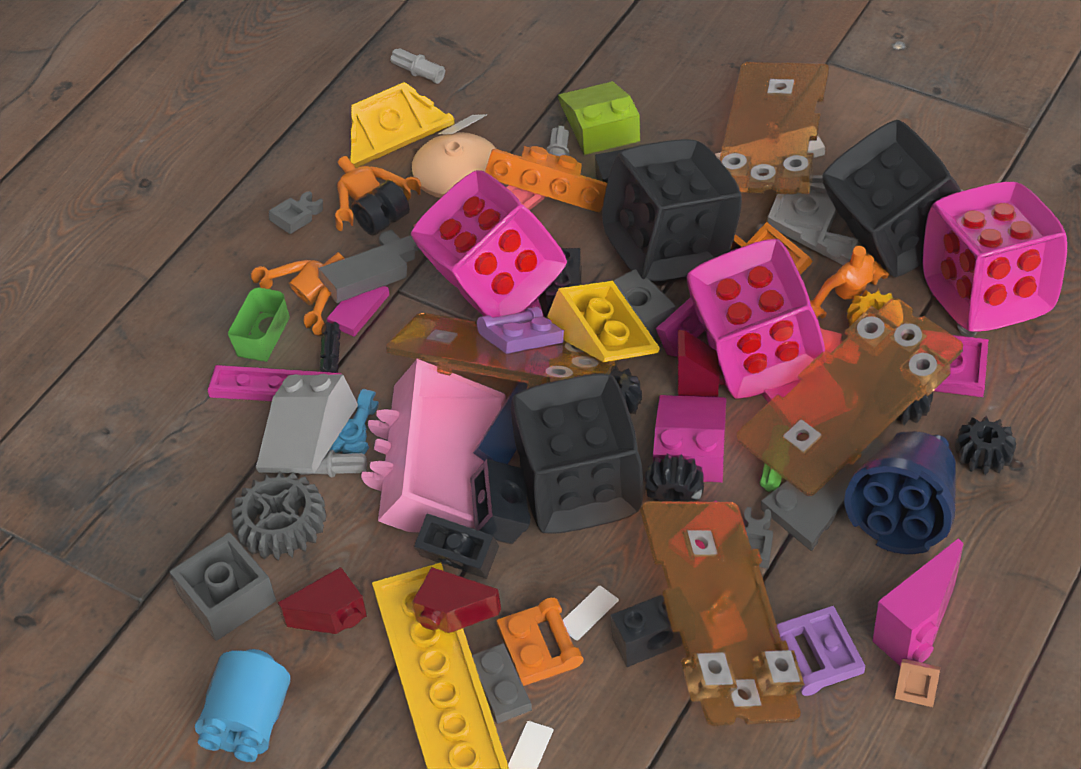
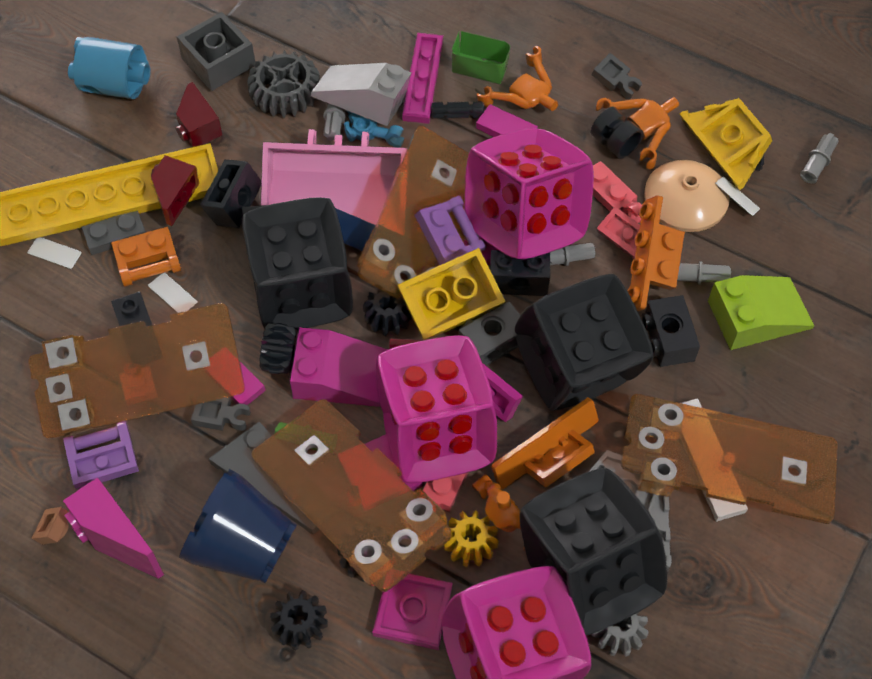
camera: 85 degrees right, 10 degrees up
dark grey piece [319,229,420,303] -> none

